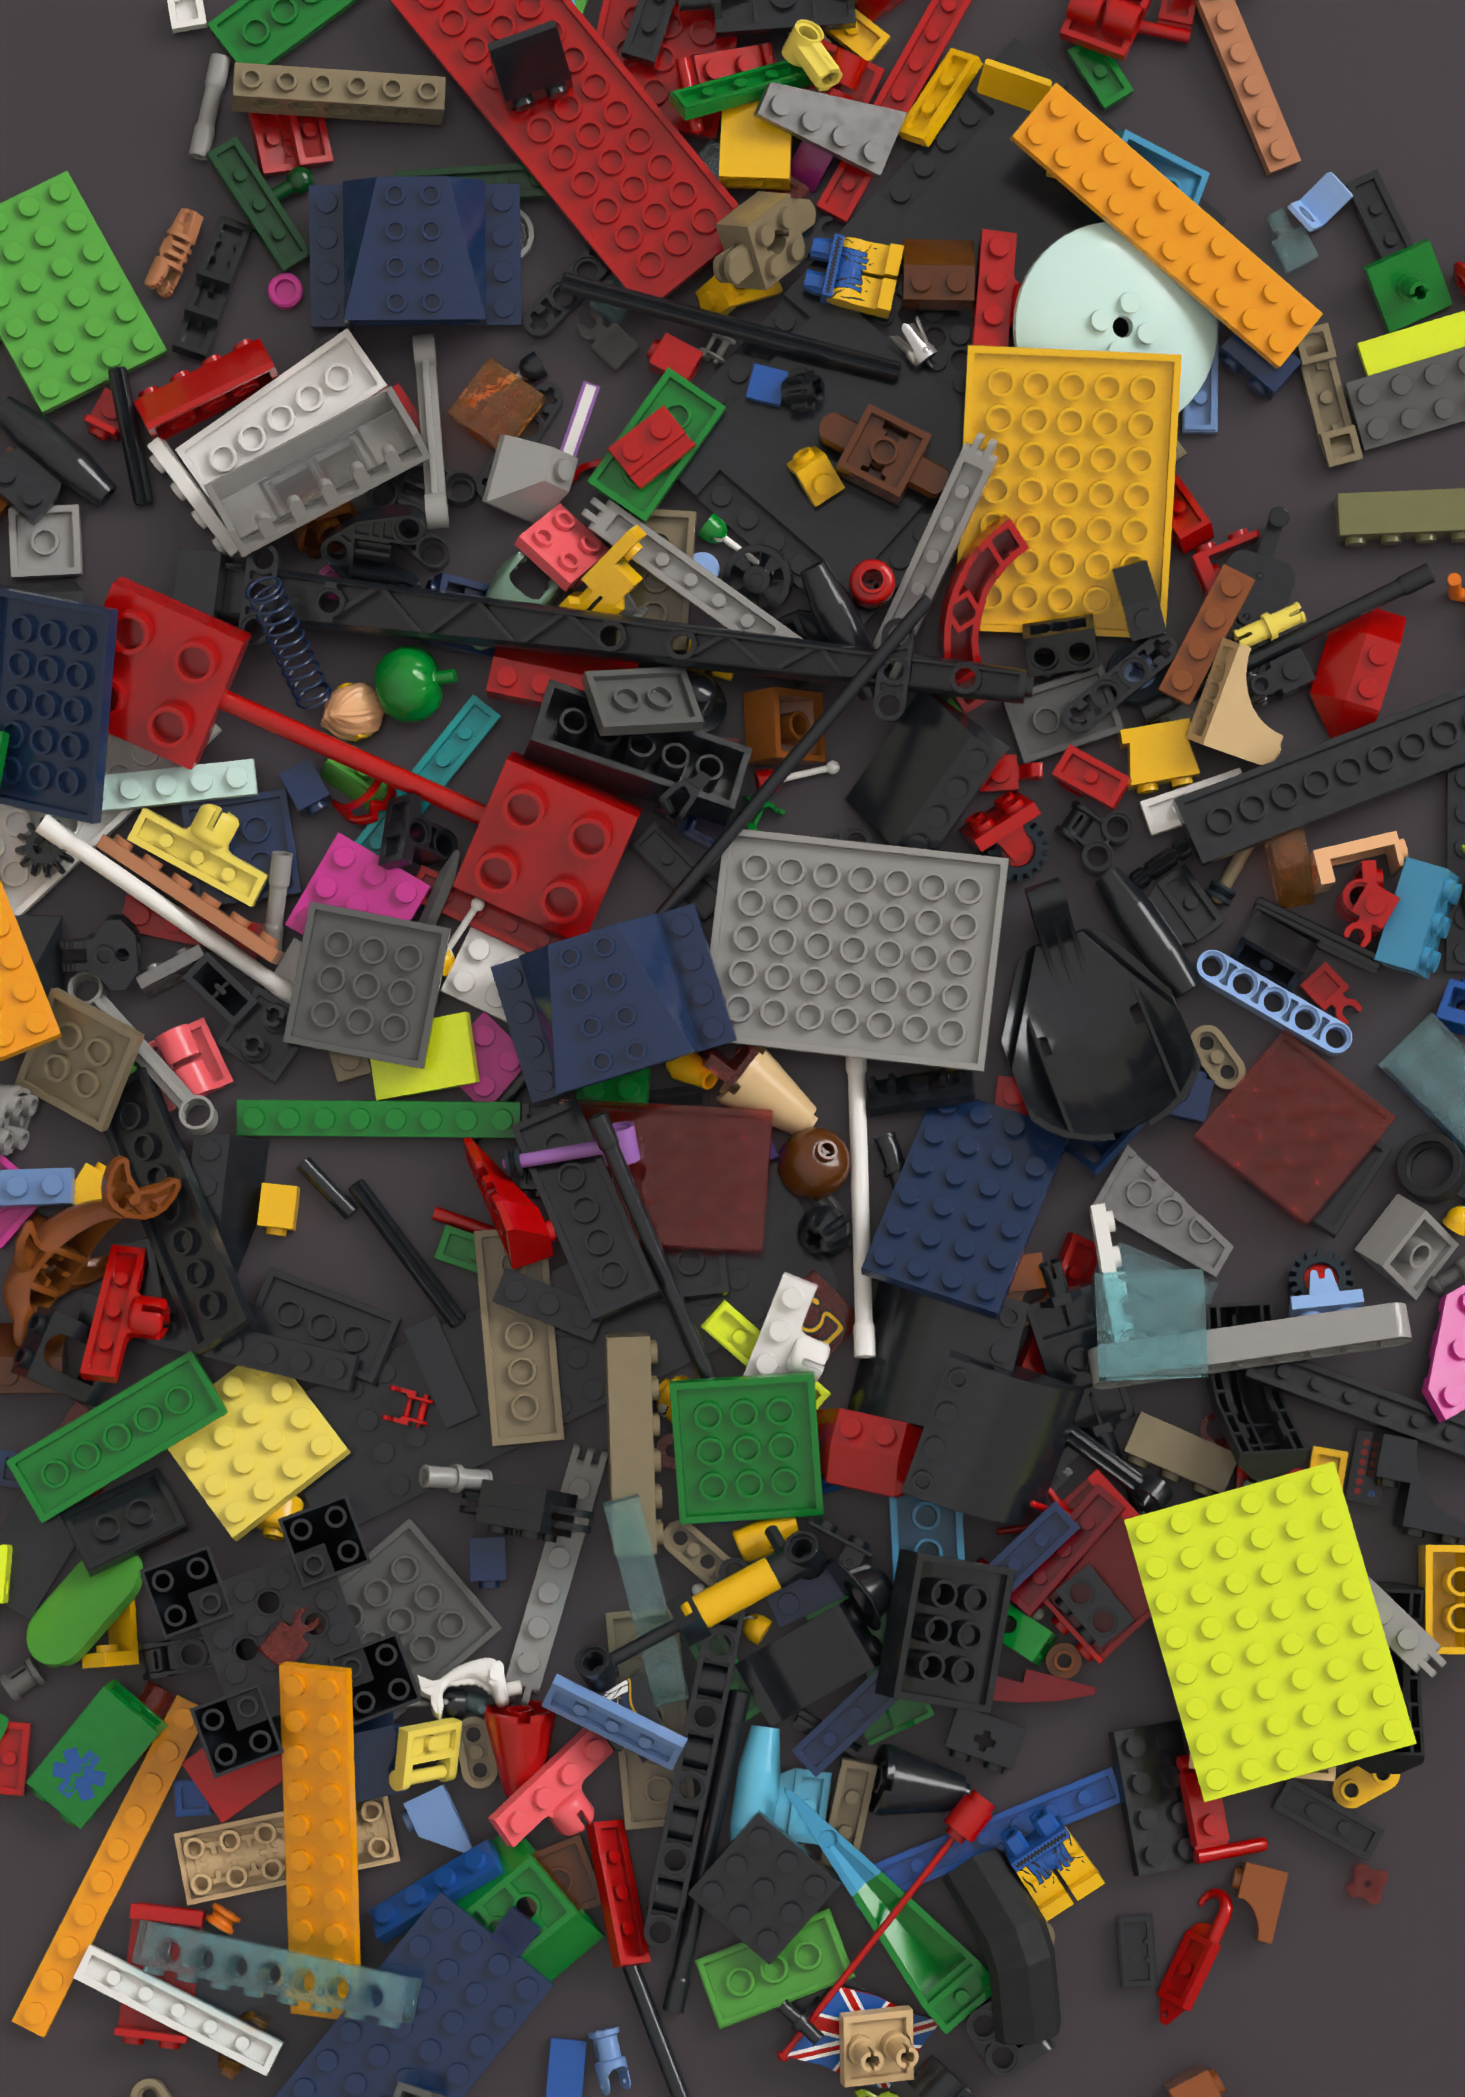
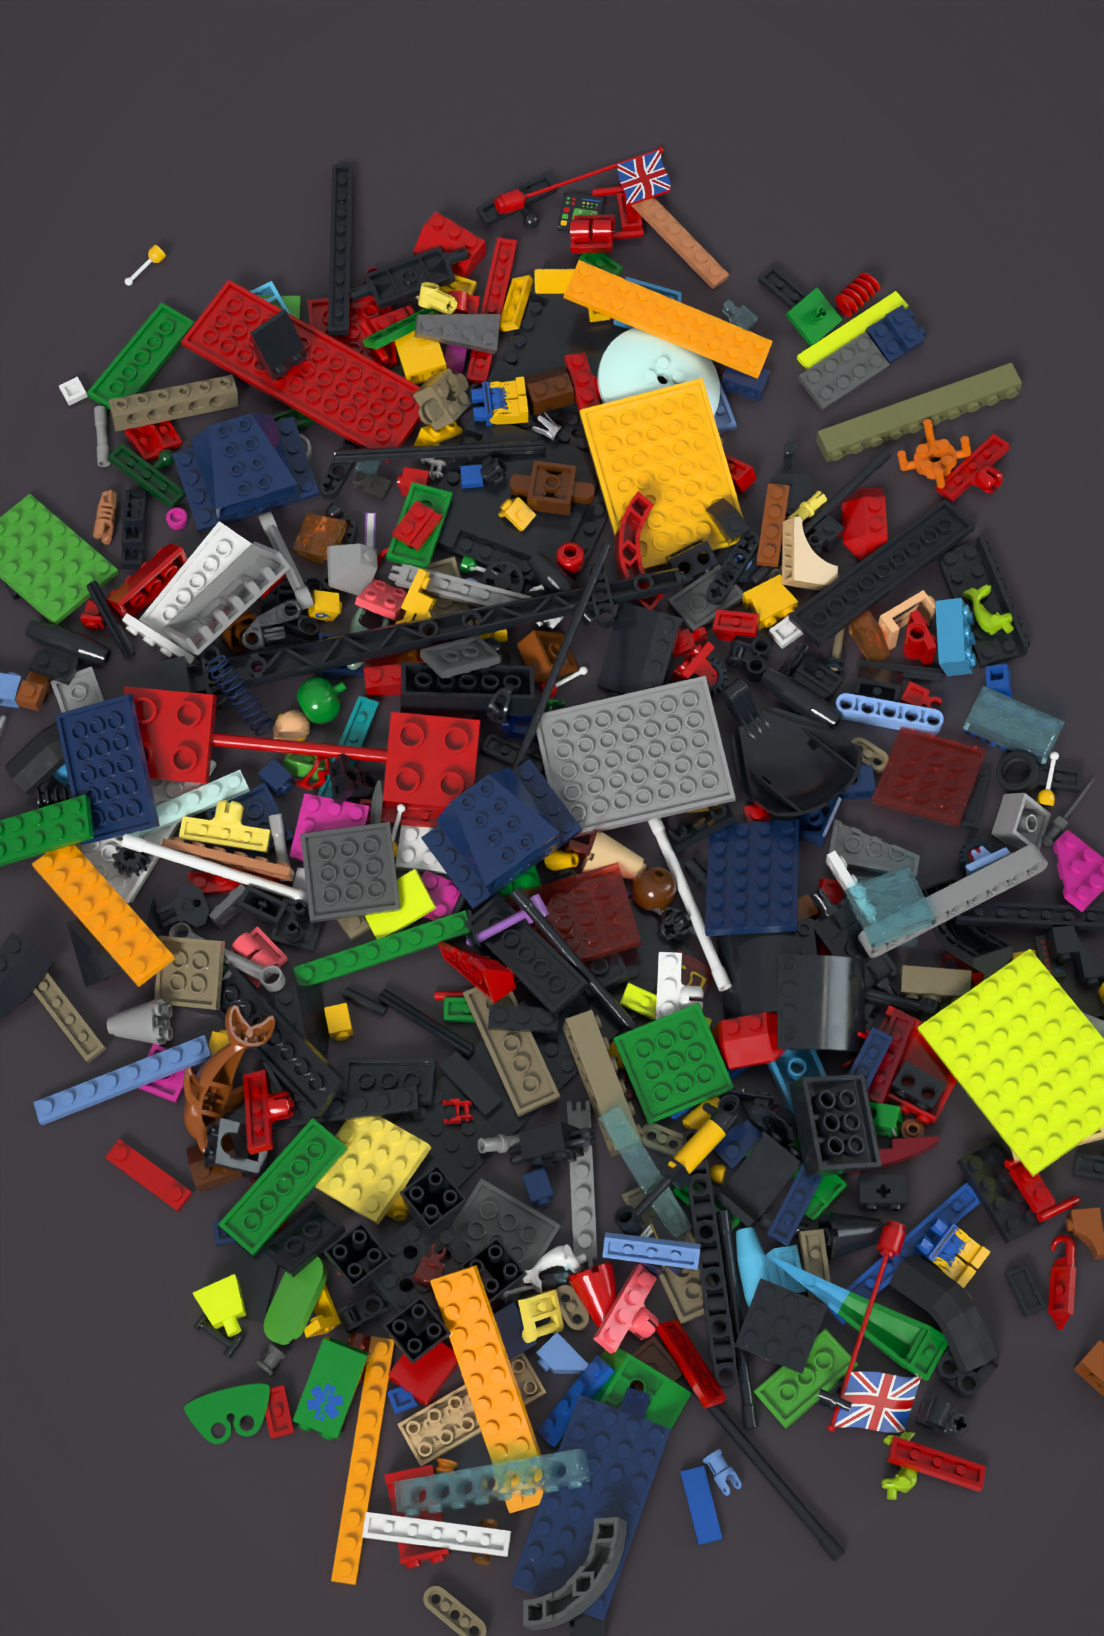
camera: 15 degrees left, 15 degrees down
tan plate [839,2005,919,2087] -> none
light grey hinge [873,432,998,680] -> none
red bracket [1190,528,1260,599] -> none
light blue bracket [1287,172,1353,232] -> none
dark tan slope [1296,323,1363,468] -> none
red plate [1343,880,1400,948] -> none
none -> yellow brick [308,590,342,622]

